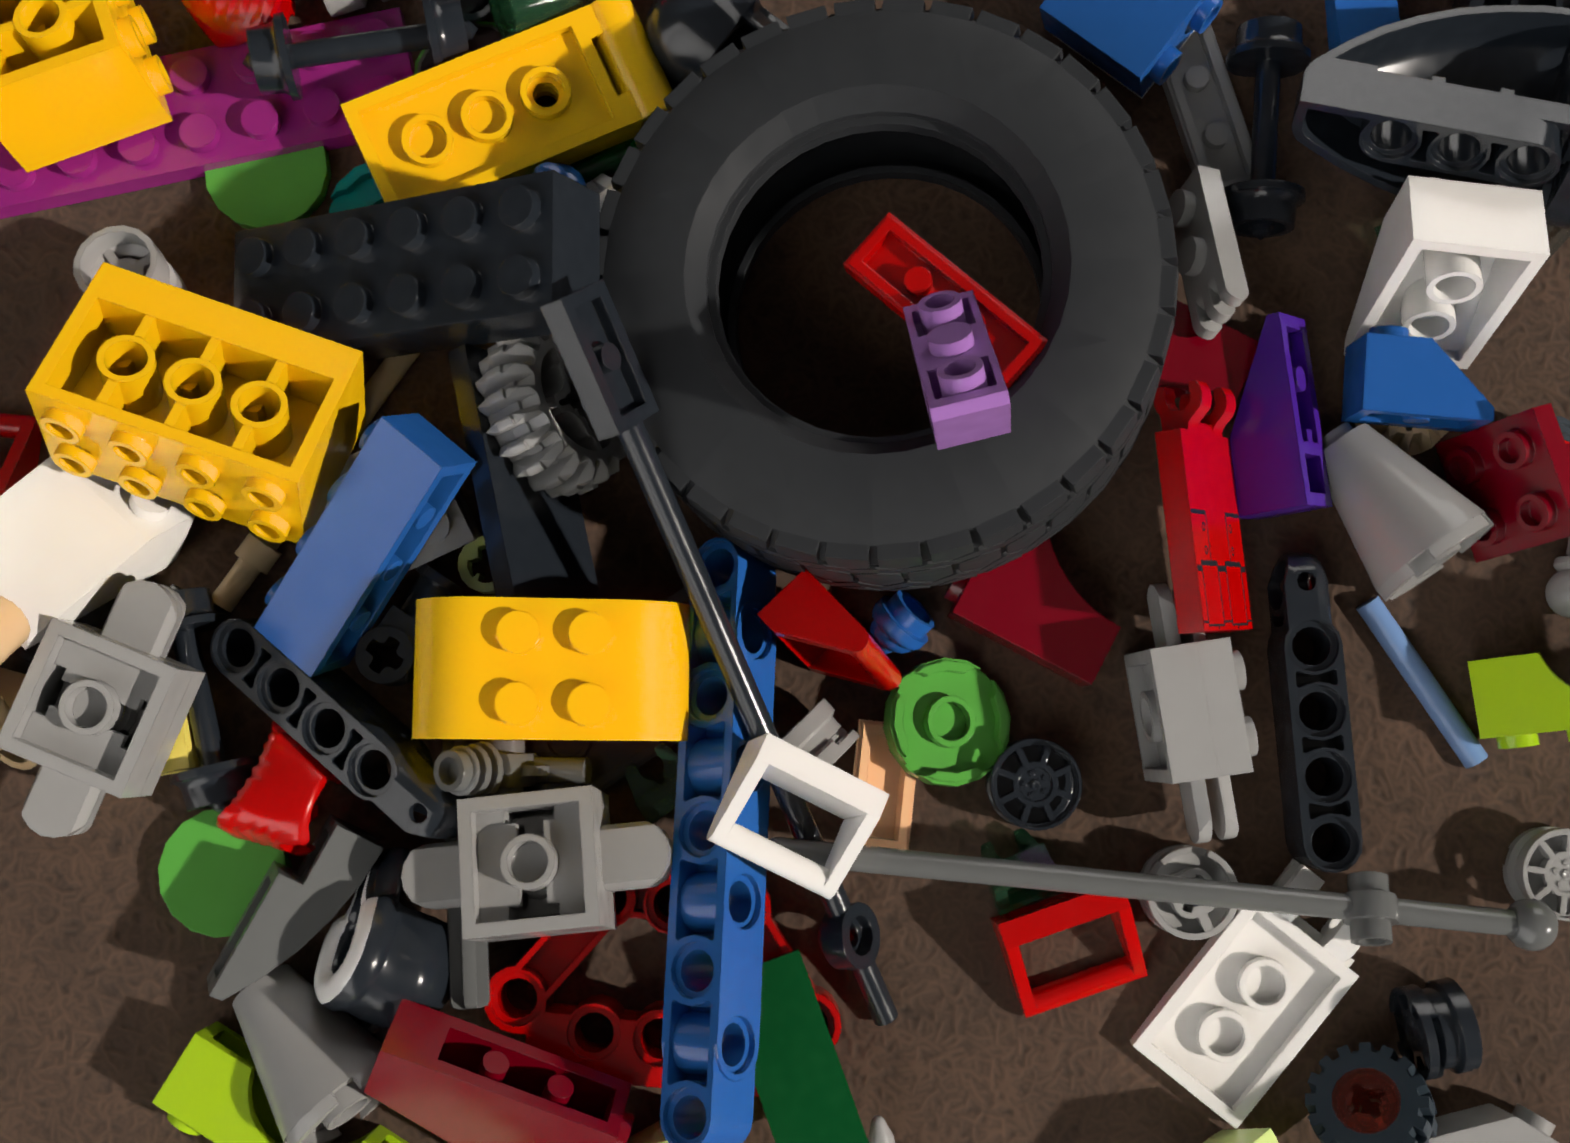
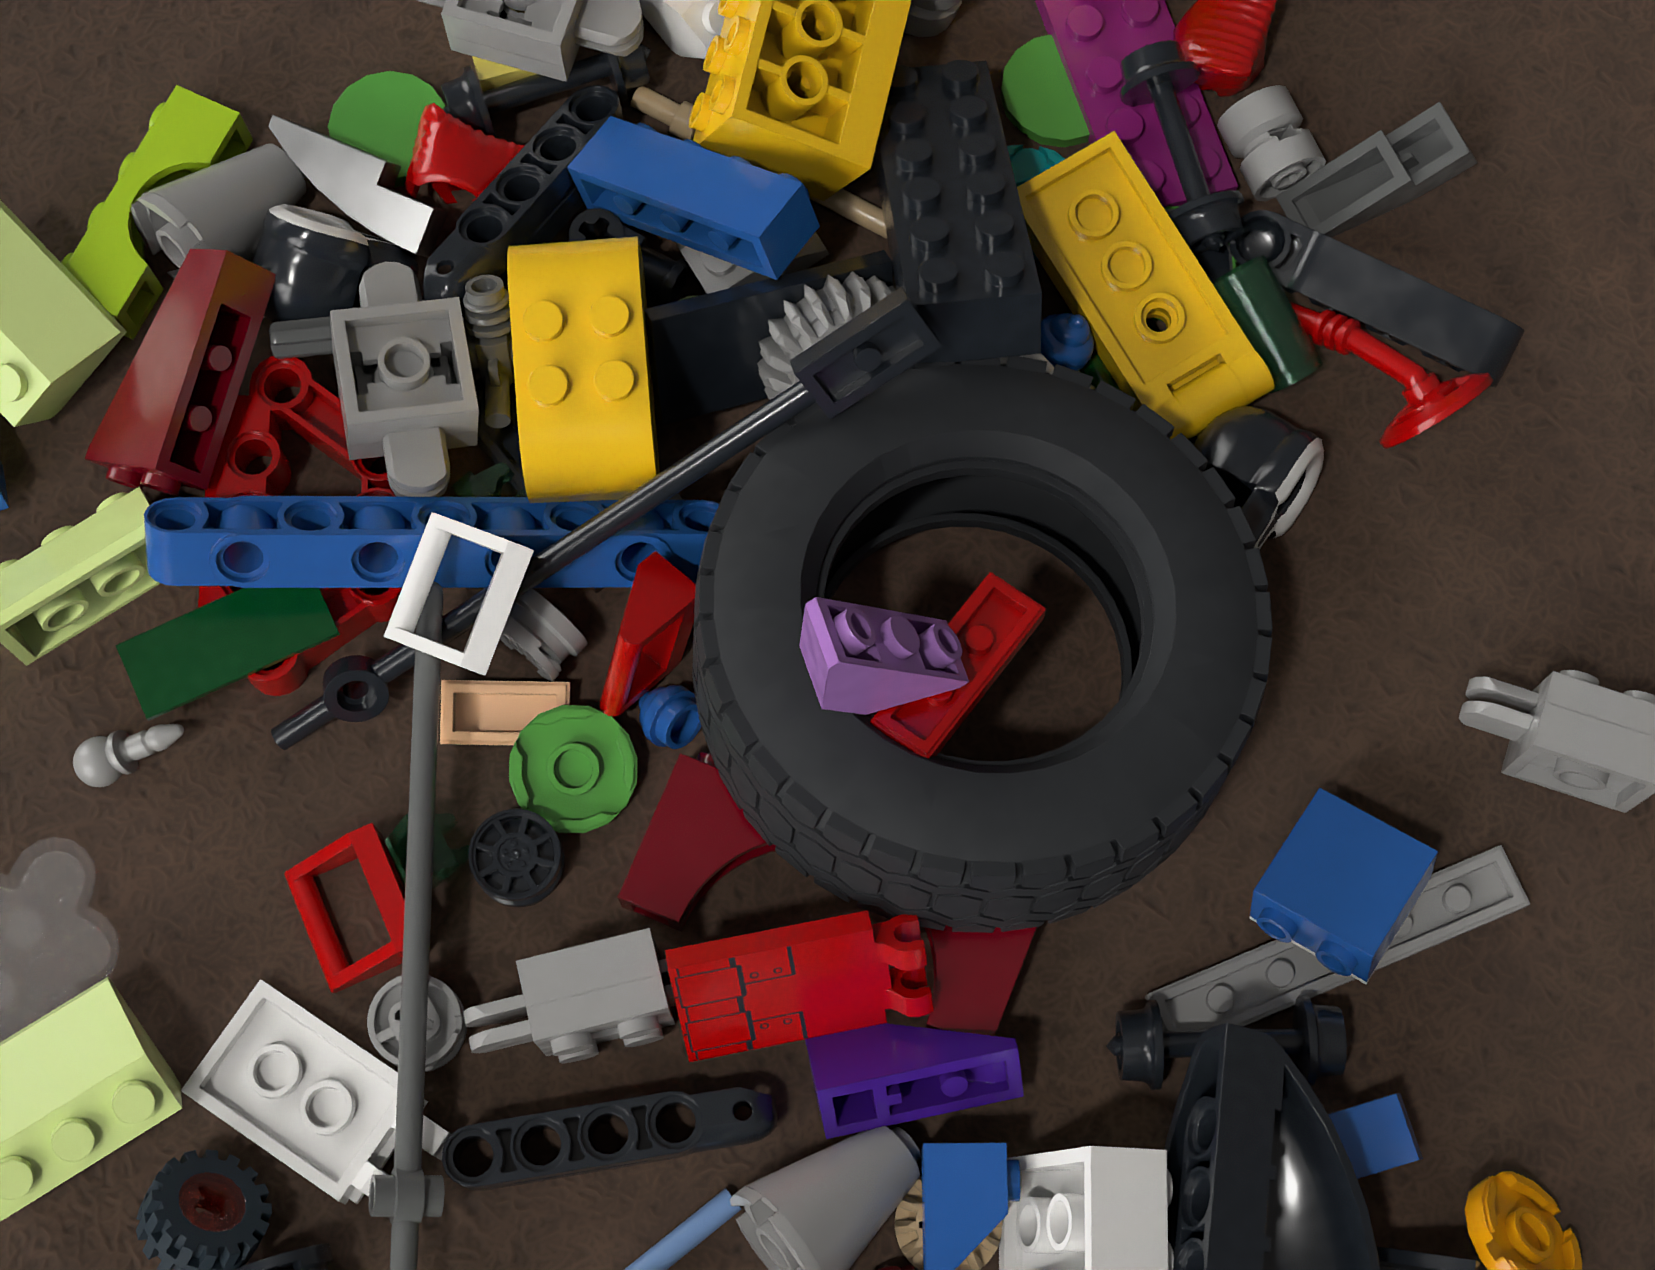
camera: 85 degrees right, 10 degrees down
light grey hinge [1169,165,1249,340] -> none

